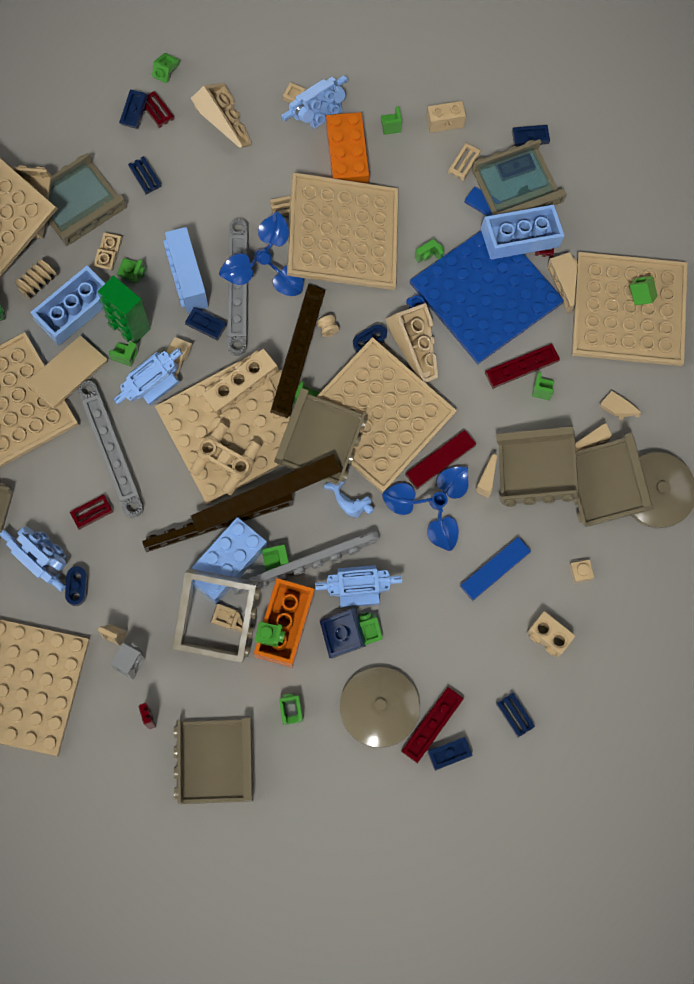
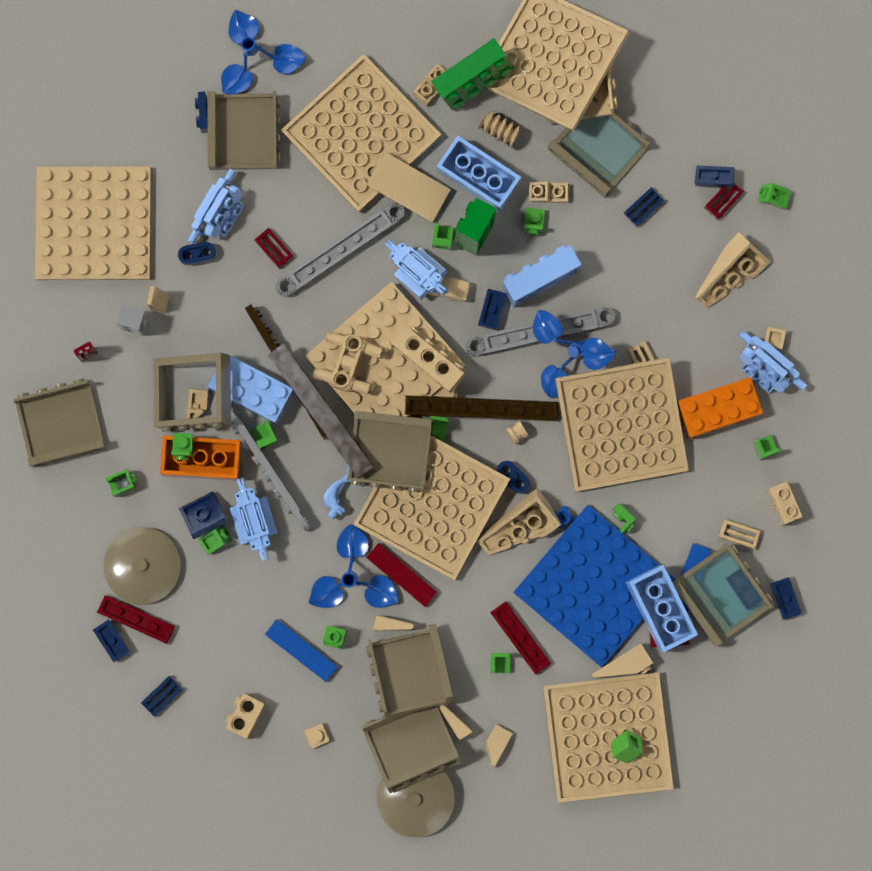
camera: 80 degrees right, 10 degrees up
none -> bright green window [323,625,346,650]

